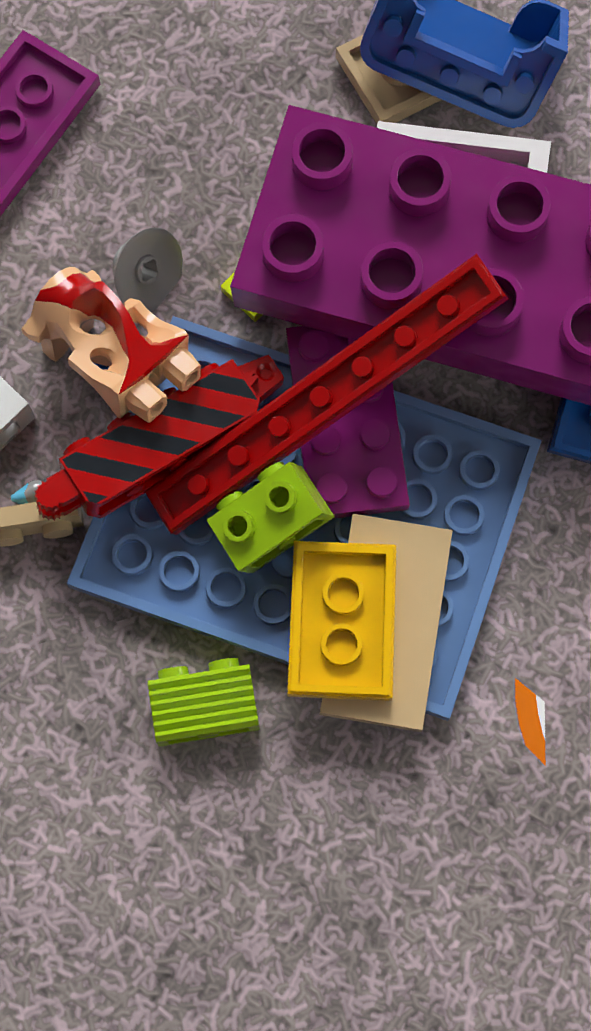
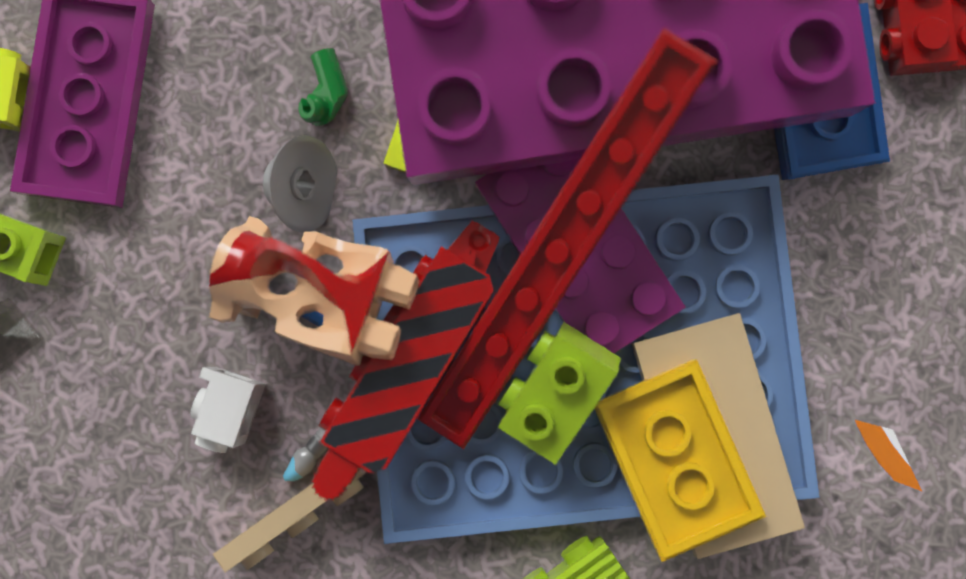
camera: 20 degrees left, 10 degrees up
none -> green arm [298,48,348,126]

